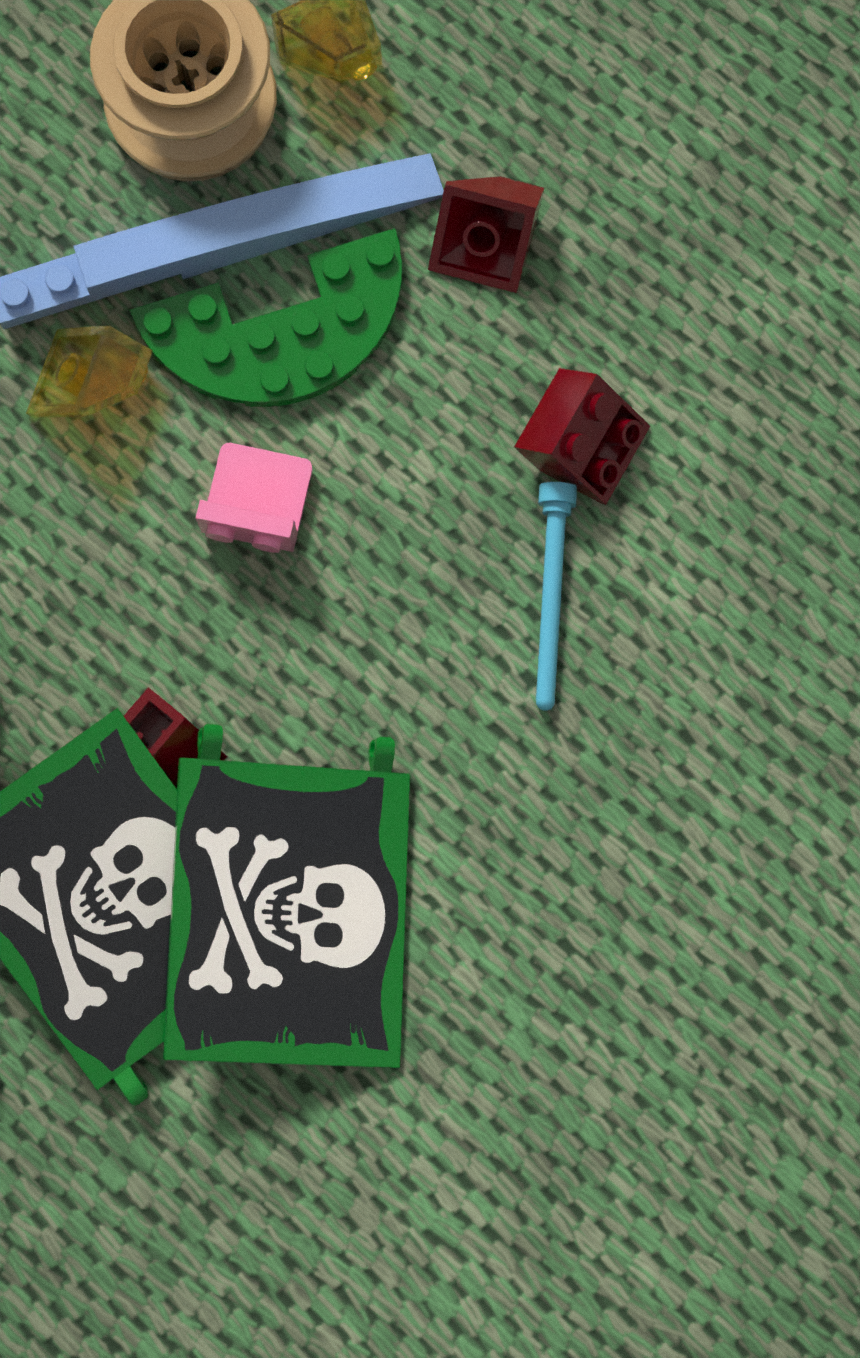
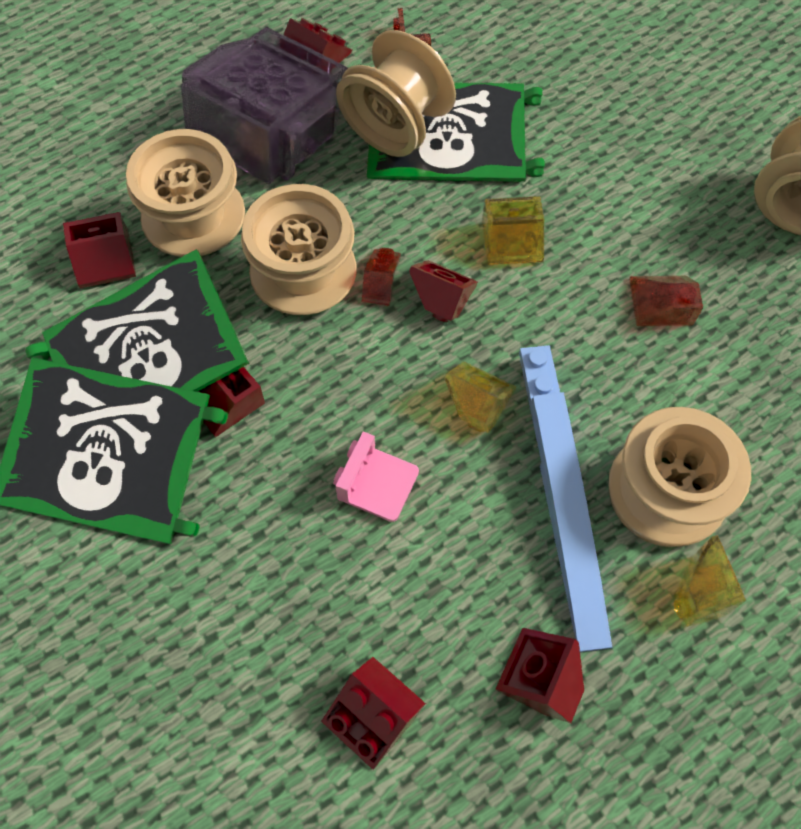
camera: 100 degrees right, 15 degrees down
green plate [130,228,402,407] -> none
medium azure piece [536,482,577,711] -> none

